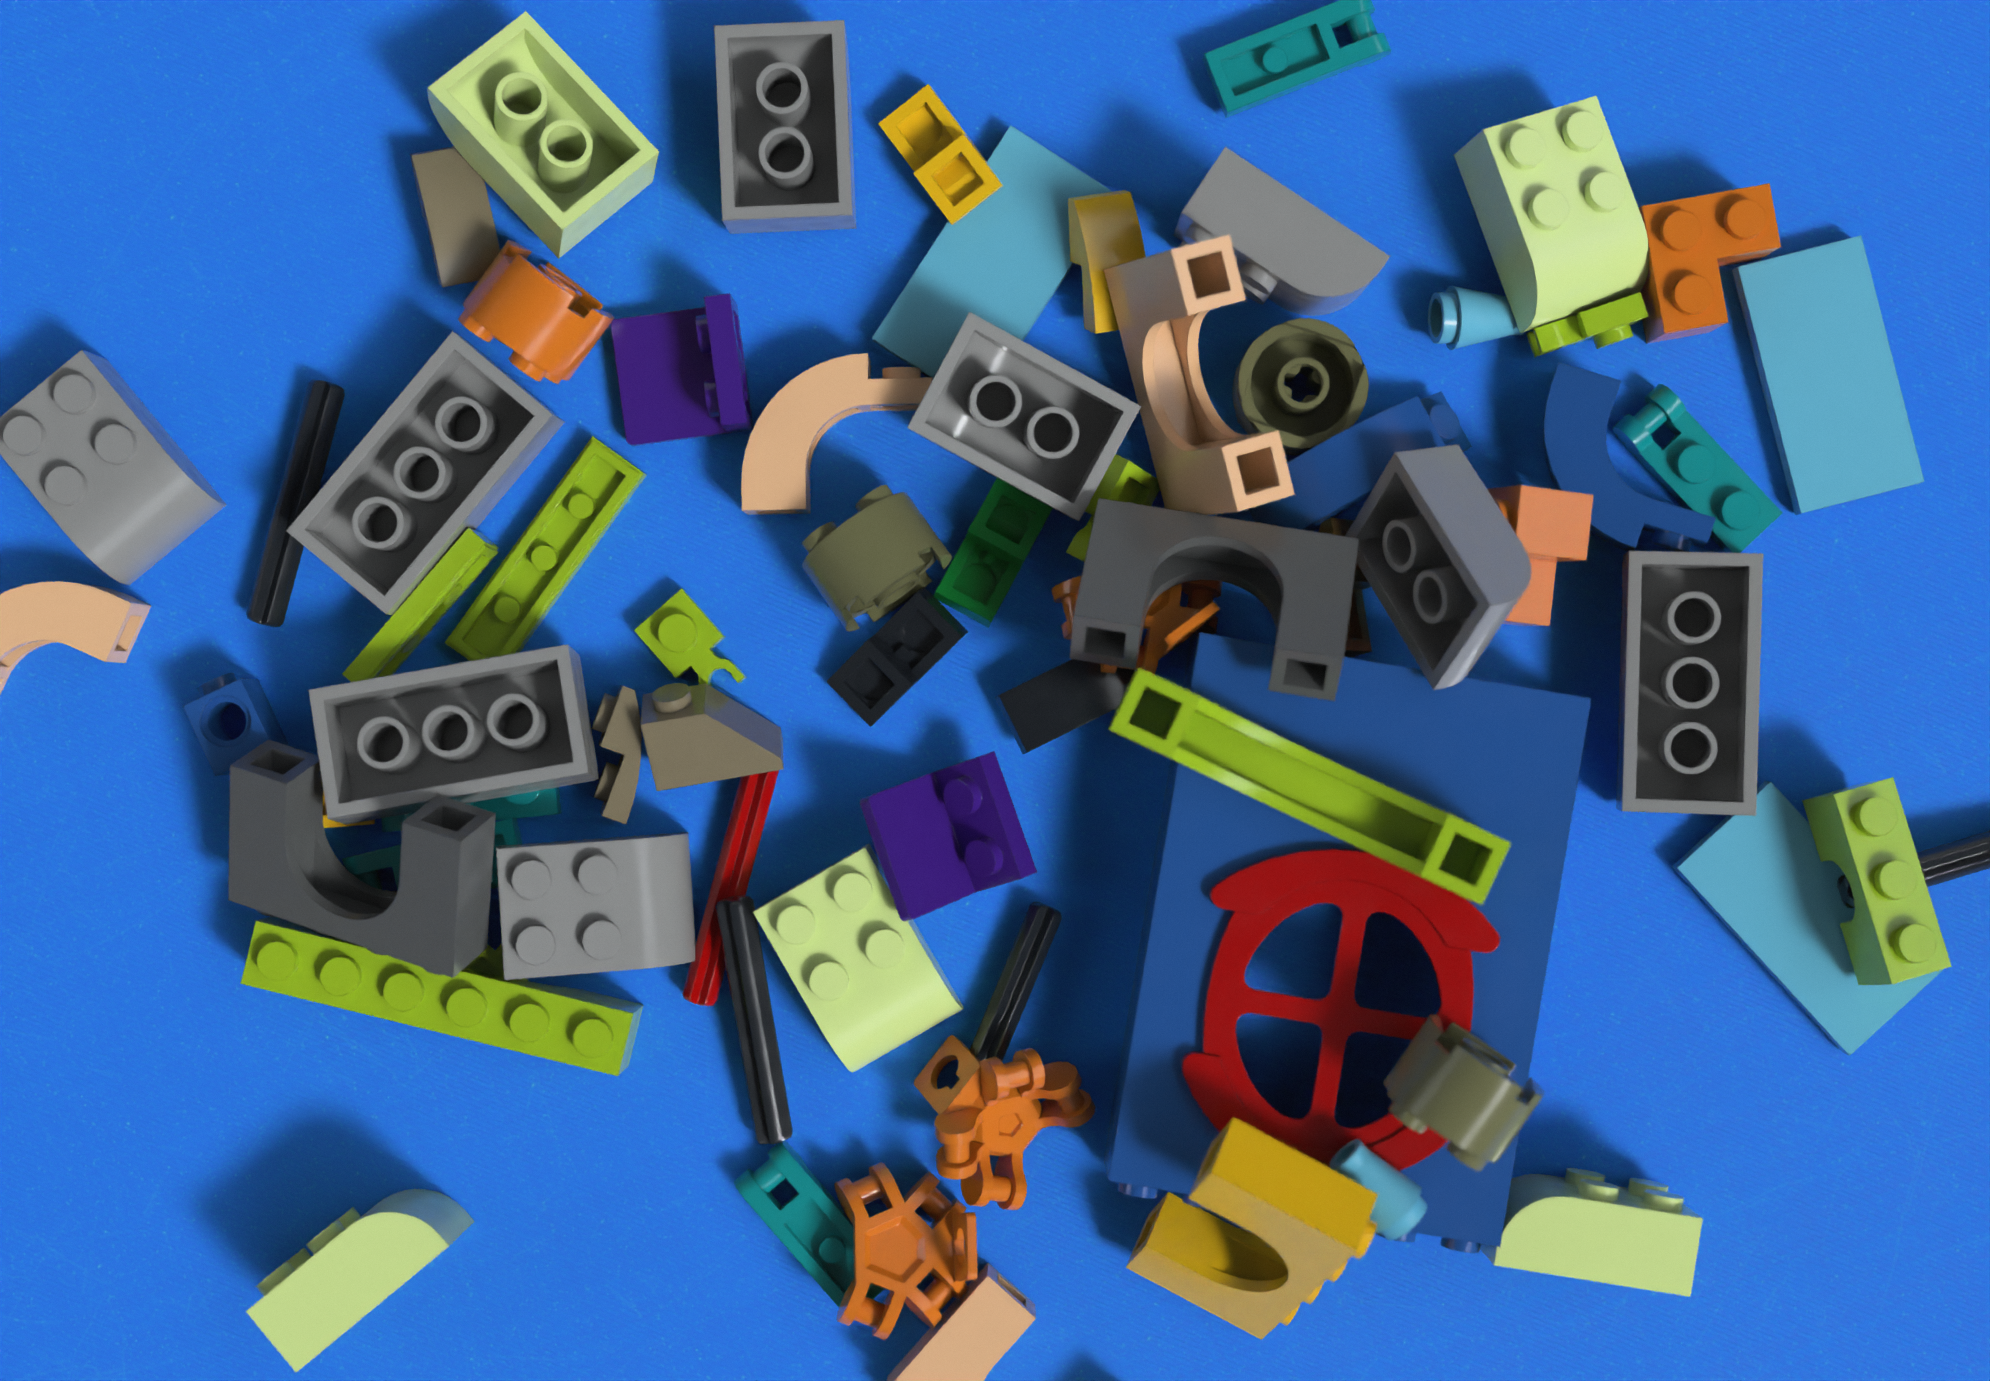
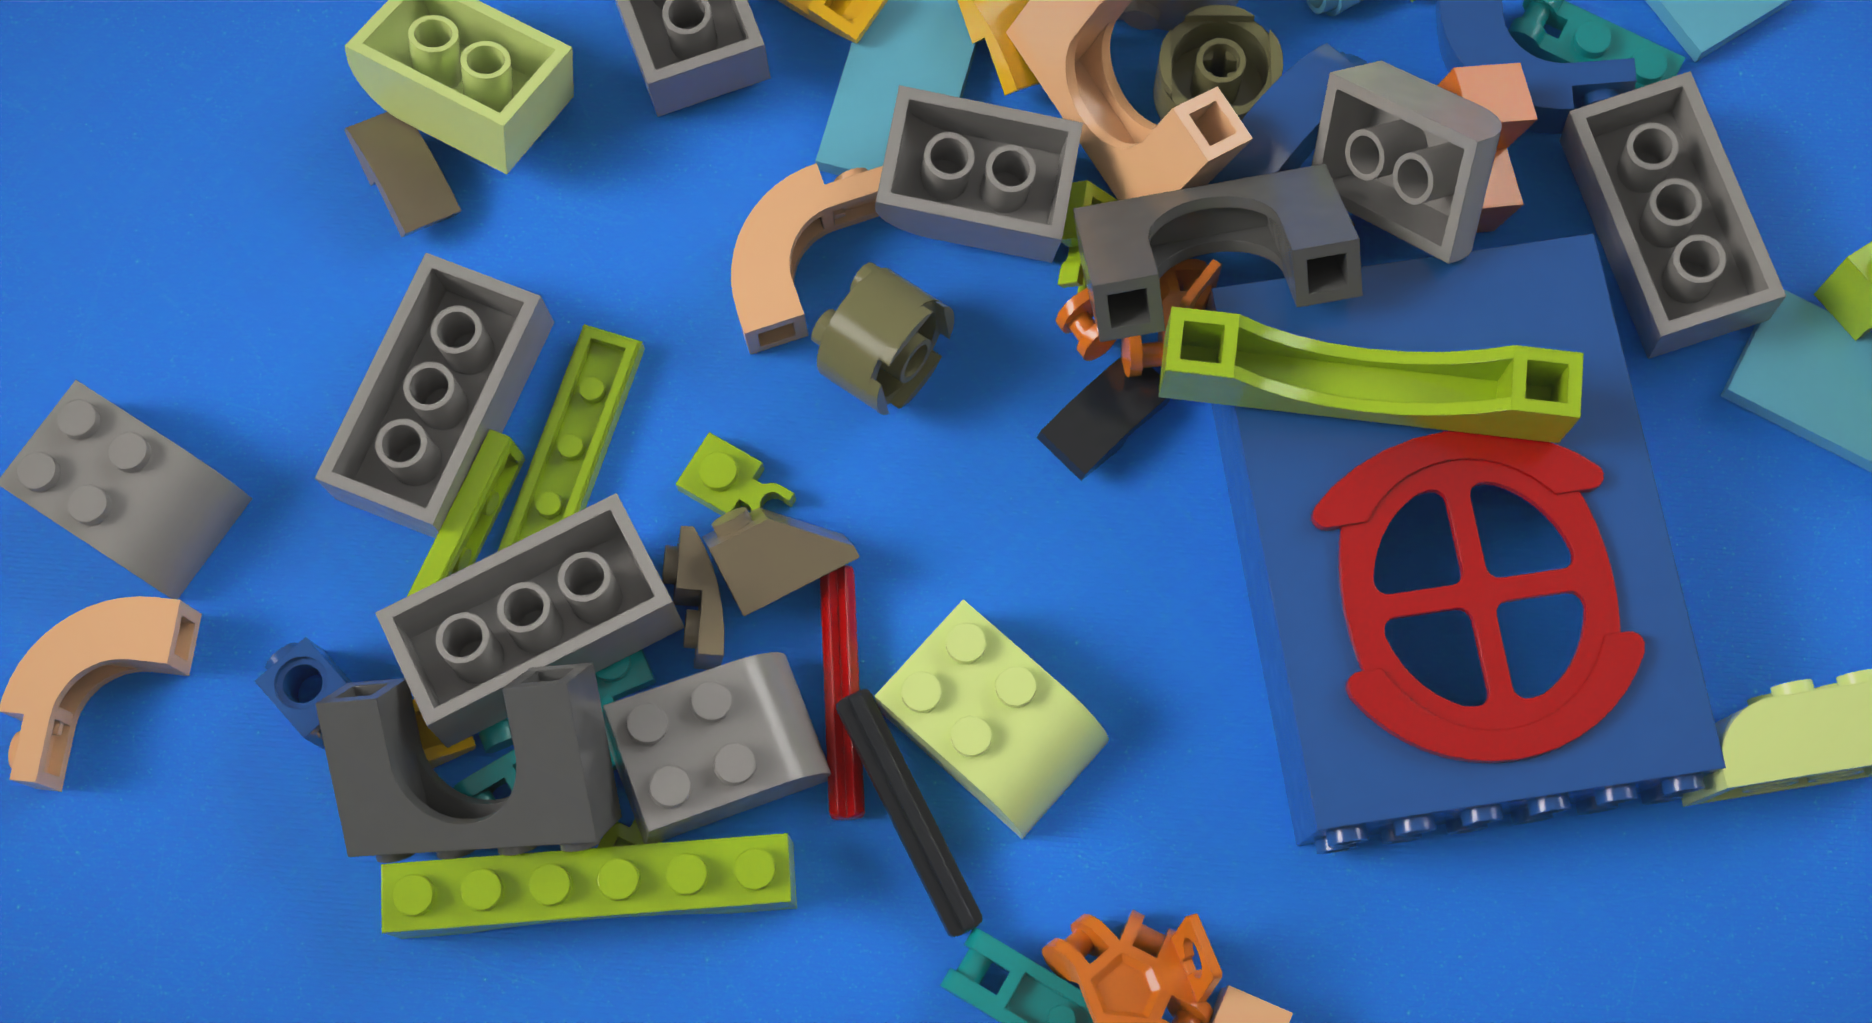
camera: 20 degrees left, 15 degrees down
black axle [246,380,345,627] -> none
orange brick [458,240,614,384] -> none
dark purple bracket [611,293,754,446] -> none
black slope [826,587,968,727] -> none
dark purple bracket [860,751,1037,922] -> none
orange piece [914,1035,1096,1211] -> none
green slope [934,478,1053,628] -> none
black axle [955,902,1062,1084] -> none
yellow arch [1126,1117,1378,1340] -> none
medium azure cone [1329,1139,1427,1240] -> none
olive brick [1384,1014,1545,1172] -> none

